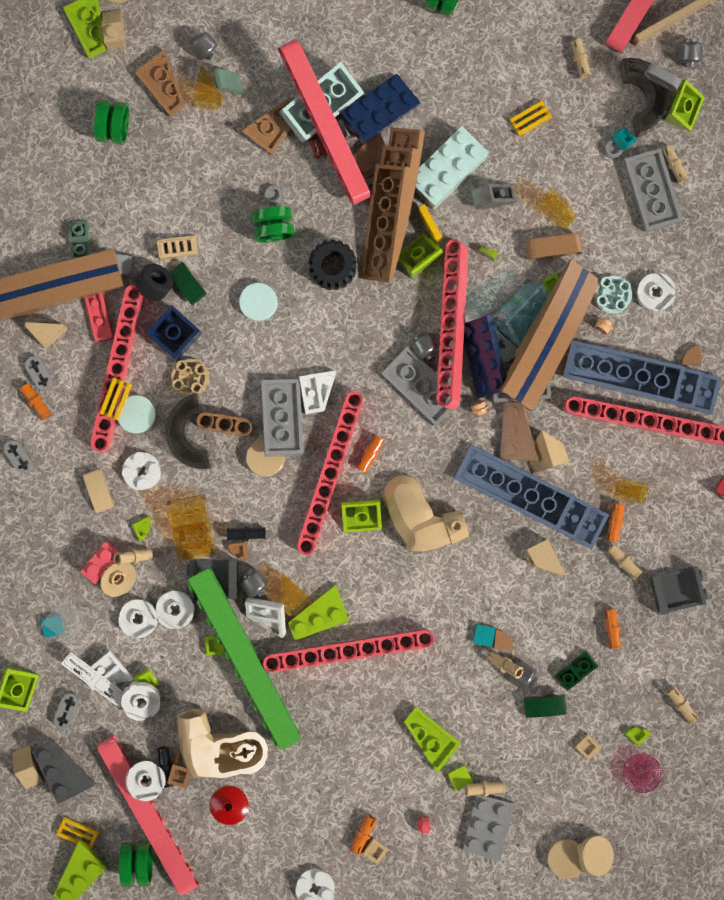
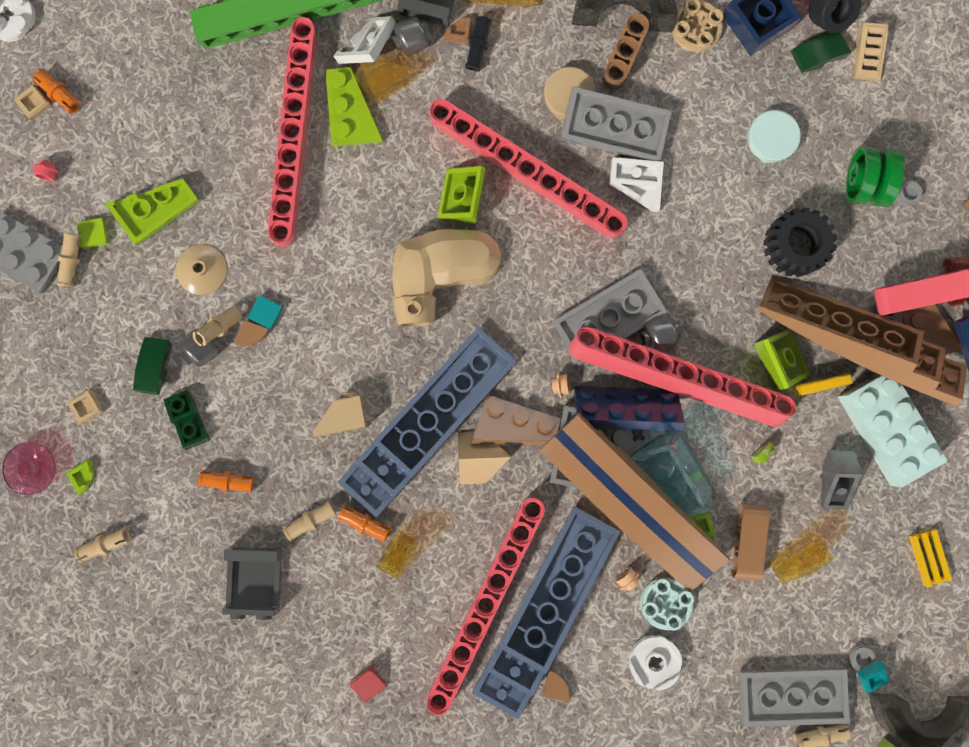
camera: 100 degrees right, 0 degrees up
orange pin [356,435,386,474] -> none
none -> tan dish [176,244,227,295]

